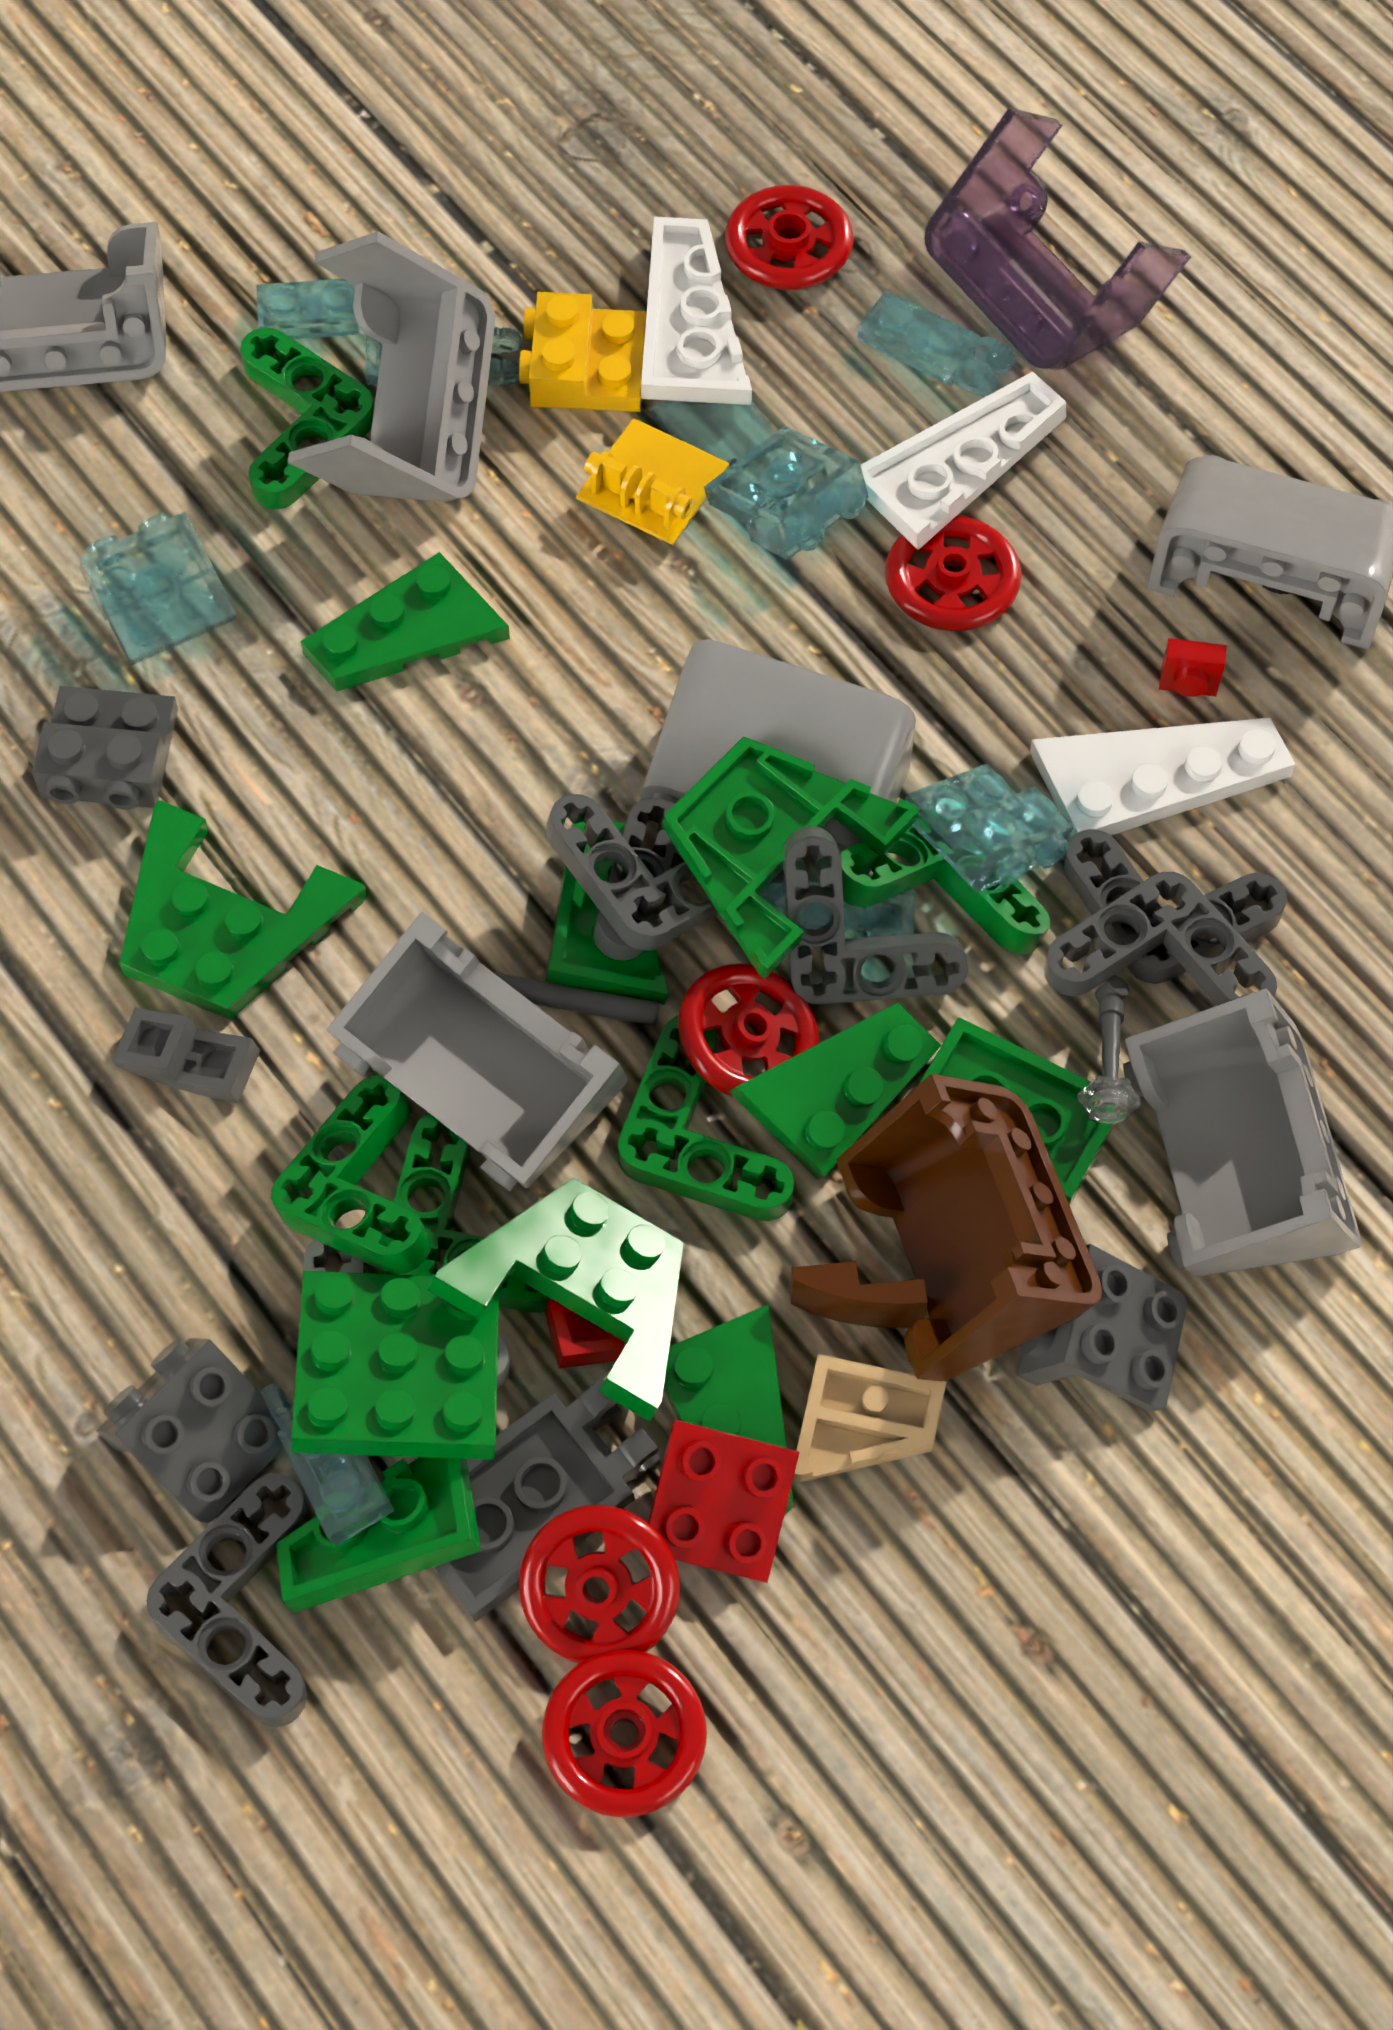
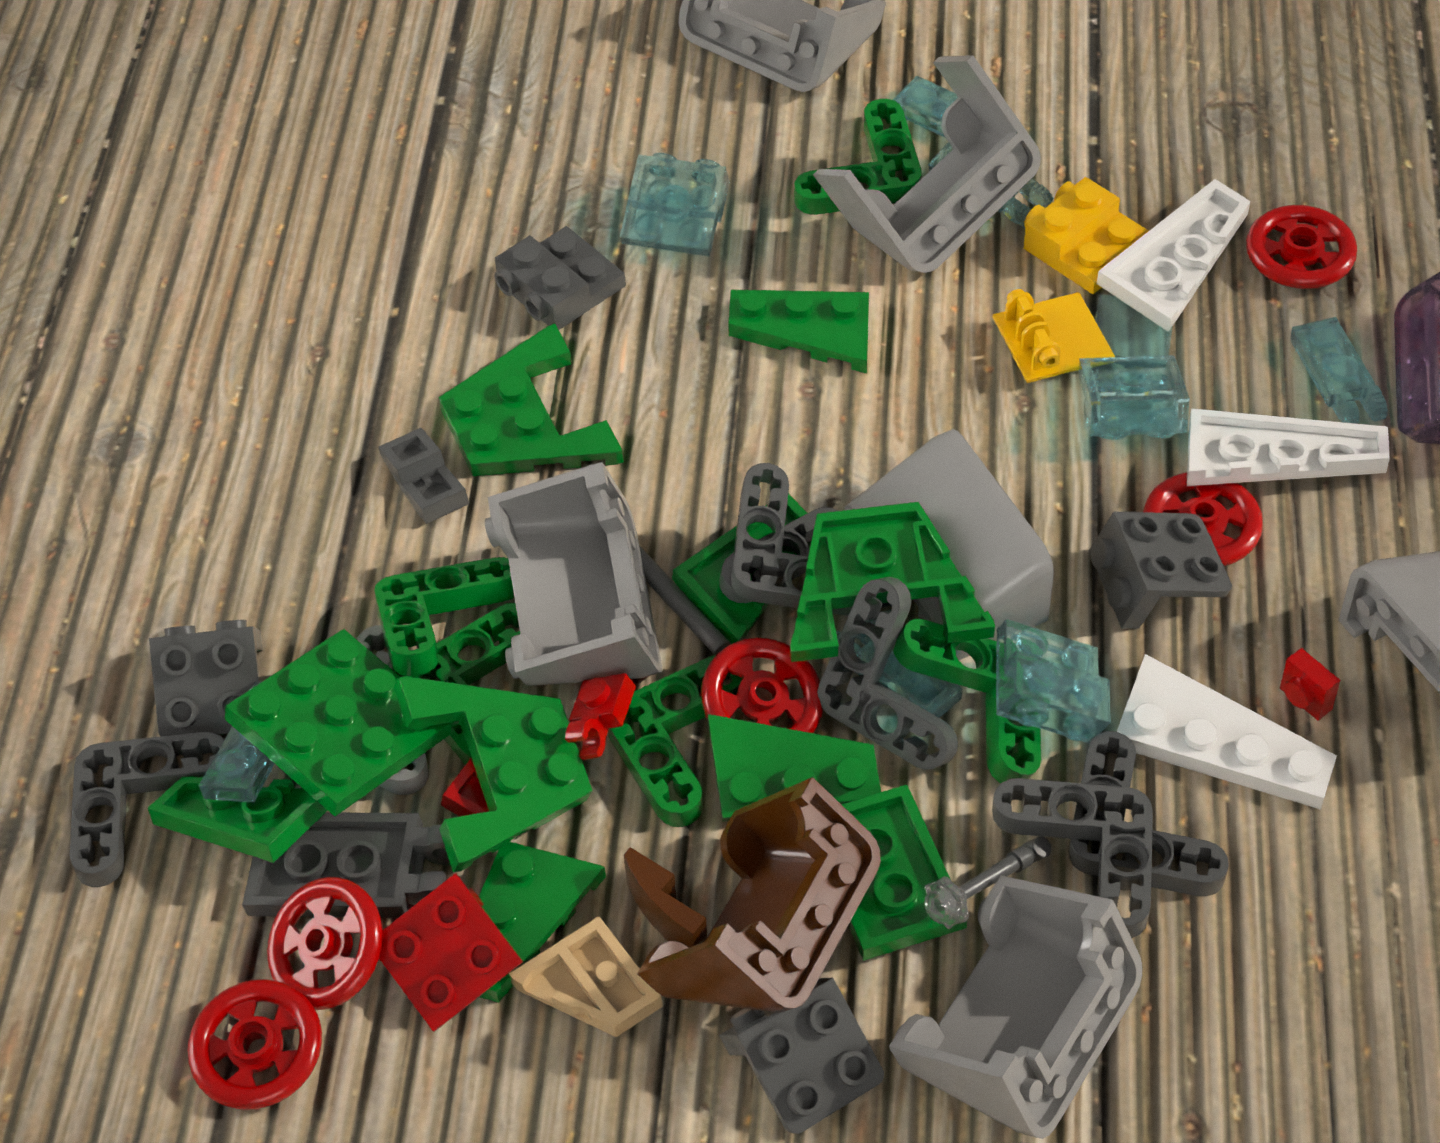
camera: 45 degrees right, 10 degrees down
none -> red plate [565,673,636,760]
none -> dark grey bracket [1089,511,1232,629]

